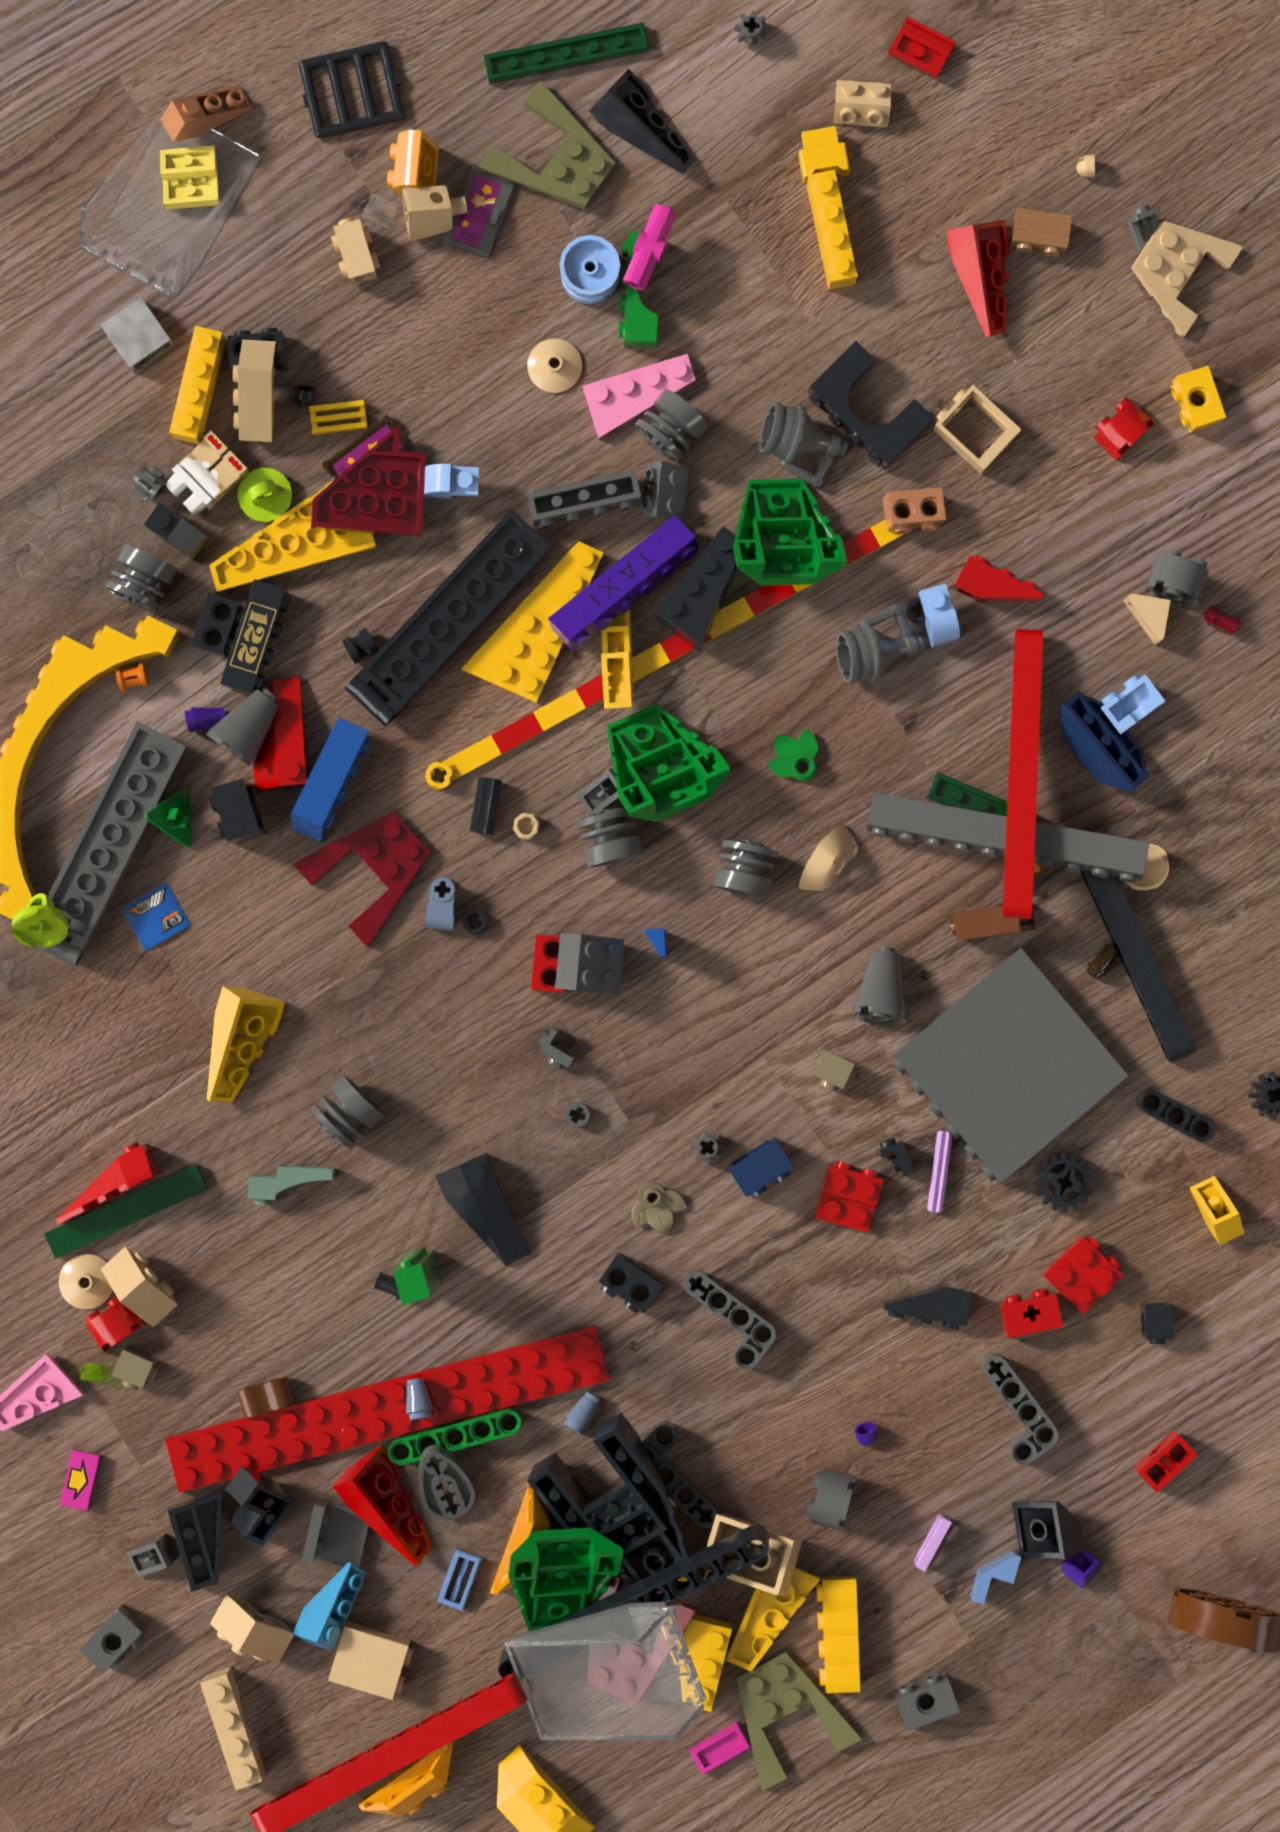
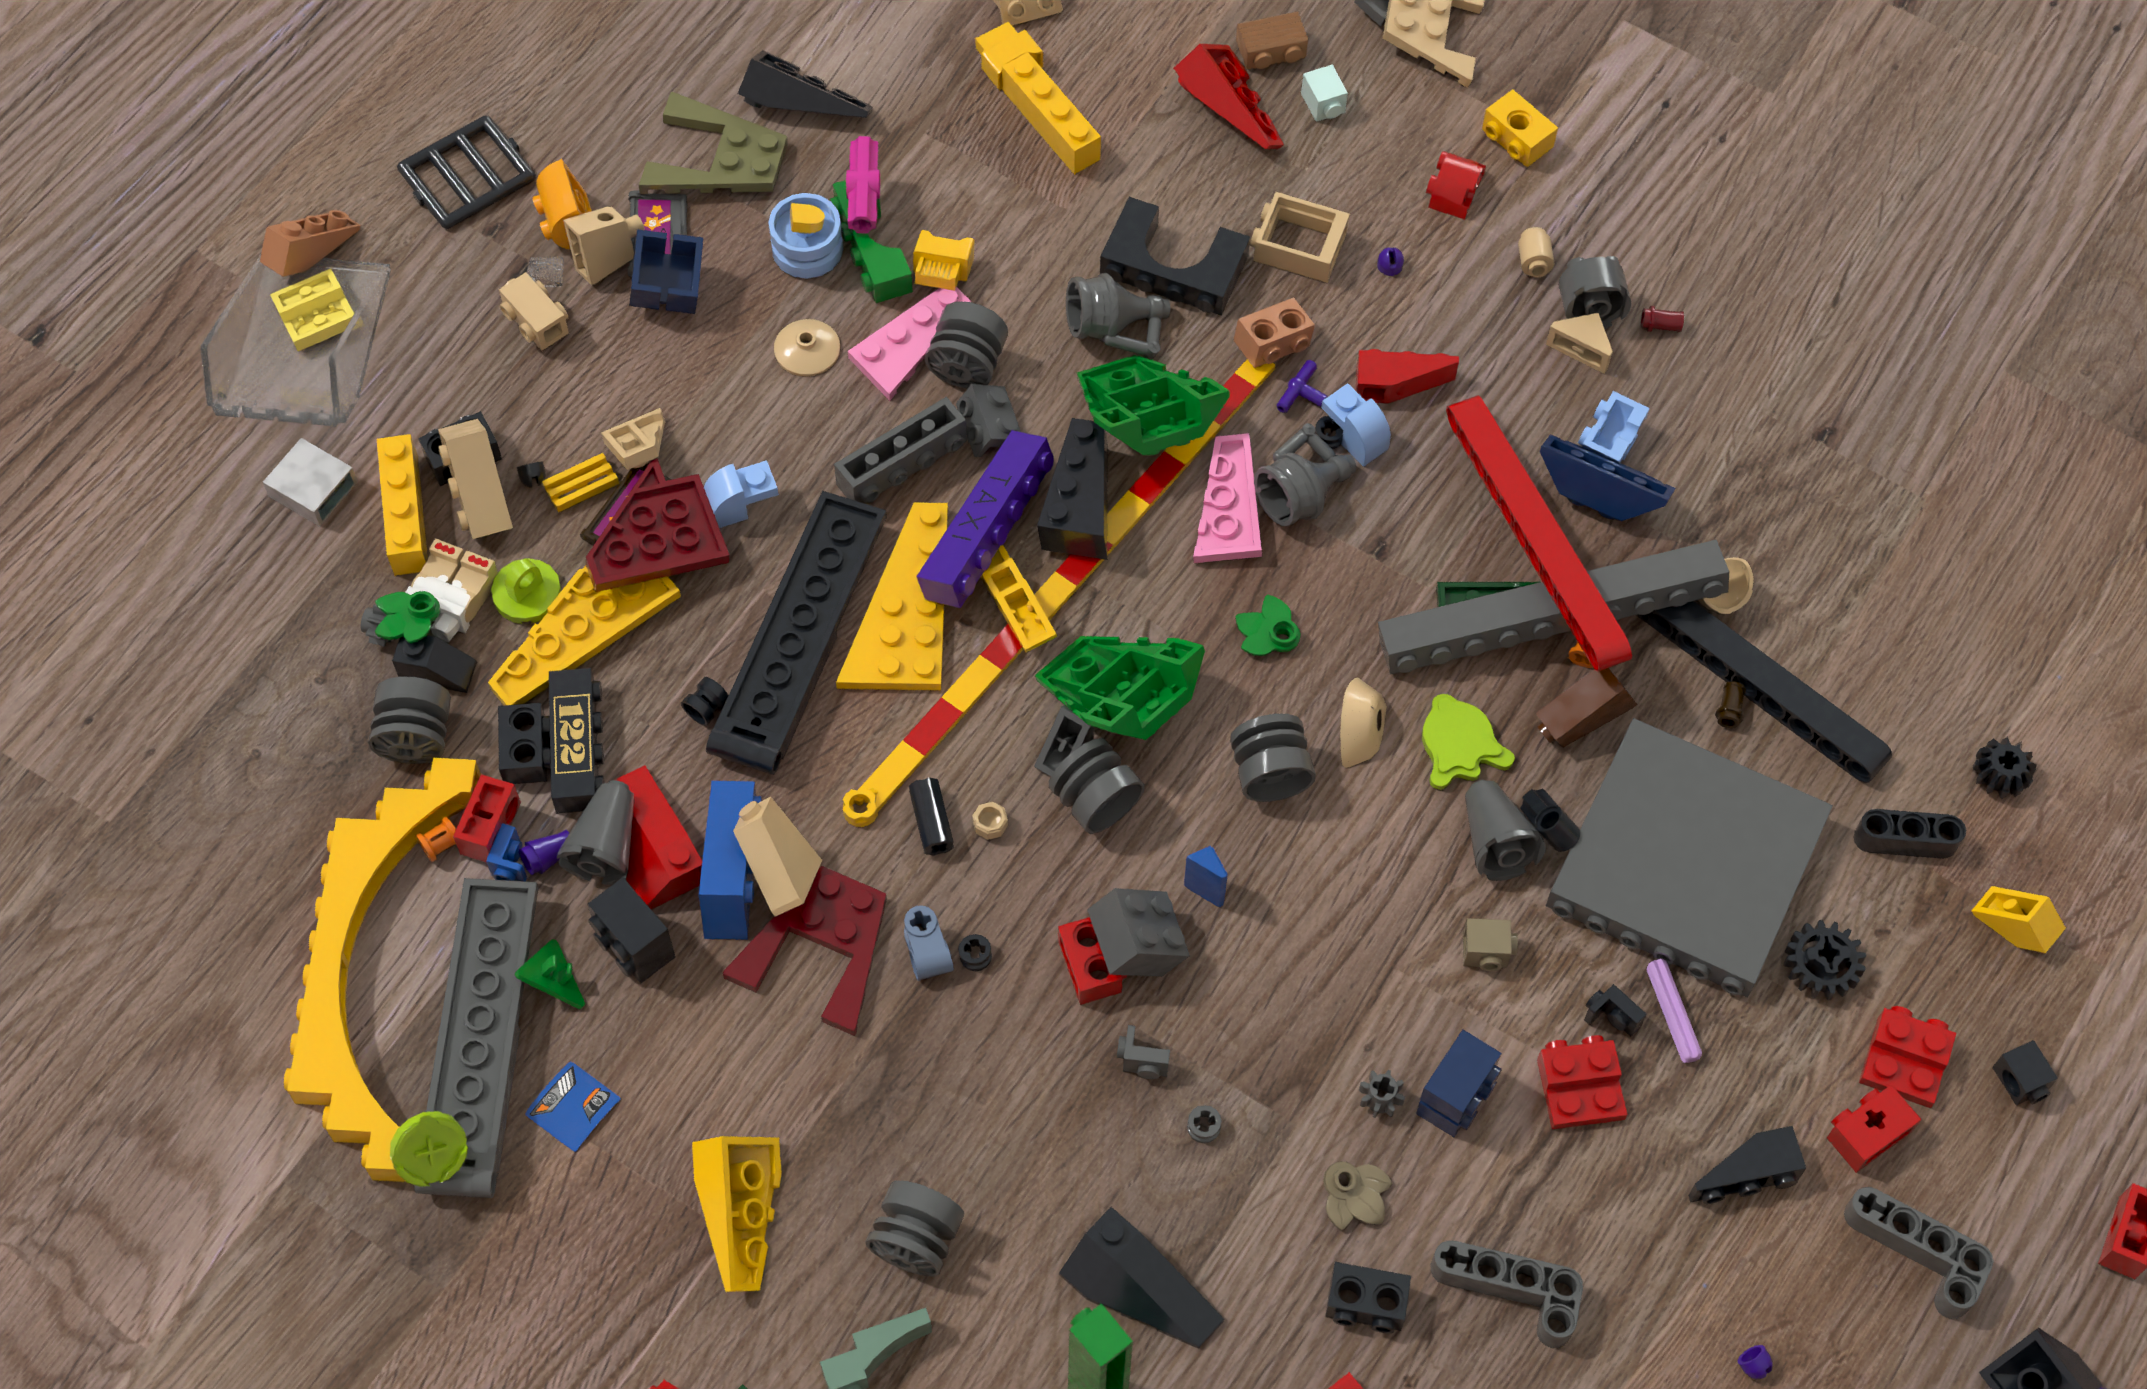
camera: 25 degrees left, 25 degrees down
dark green tile [484,22,649,84] -> none
none -> green plate [375,591,440,643]
none -> red brick [453,774,521,862]
none -> blue bracket [486,823,527,882]
none -> tan wing [601,408,665,470]
none -> dark blue piece [629,229,703,314]
none -> tan slope [733,797,822,916]
none -> yellow tile [790,203,825,233]
none -> yellow piece [913,230,975,291]
none -> bright pink wing [1193,433,1262,563]
none -> dark purple piece [1276,360,1328,413]
none -> light aqua brick [1301,65,1348,122]
none -> dark purple hinge [1377,247,1404,276]
none -> lime tile [1422,694,1515,790]
none -> tan brick [1518,227,1554,277]
none -> black piece [1520,788,1580,852]

